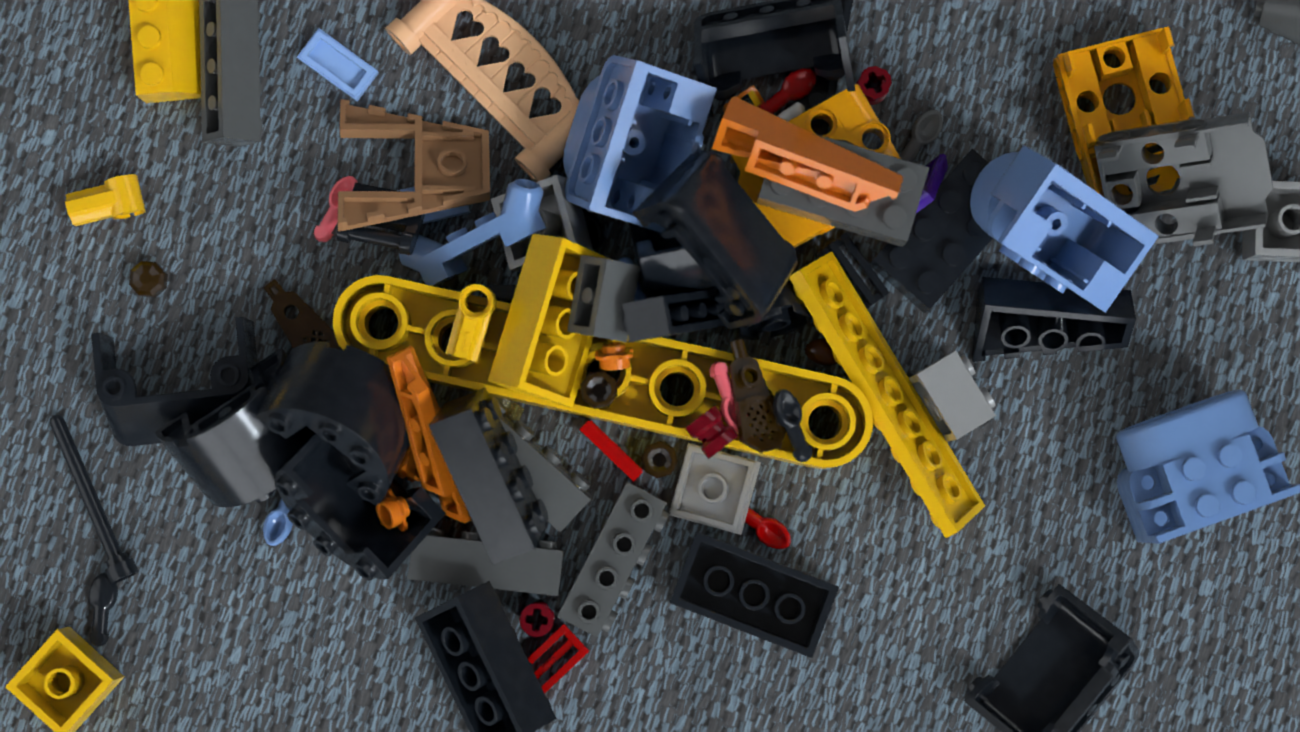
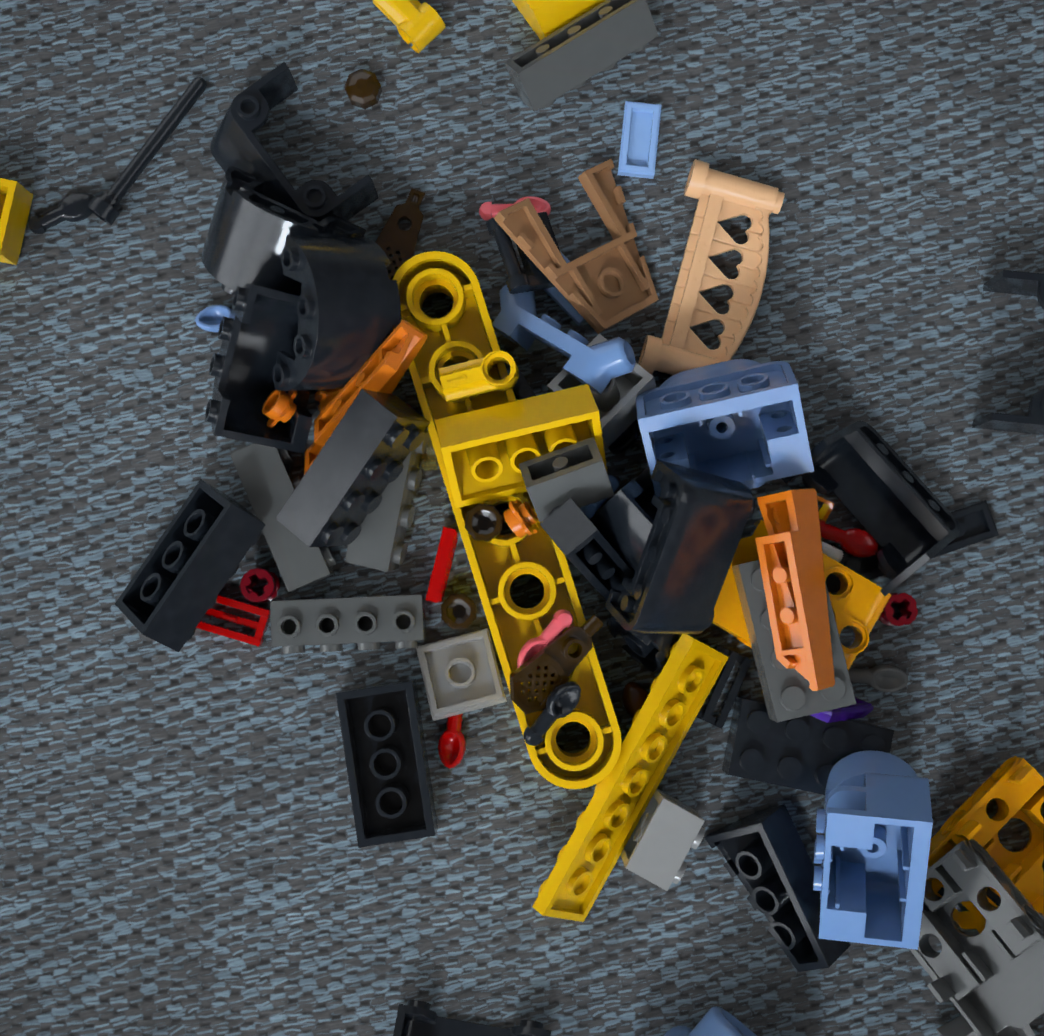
camera: 65 degrees right, 0 degrees up
dark red wheel [685,405,739,459] -> none

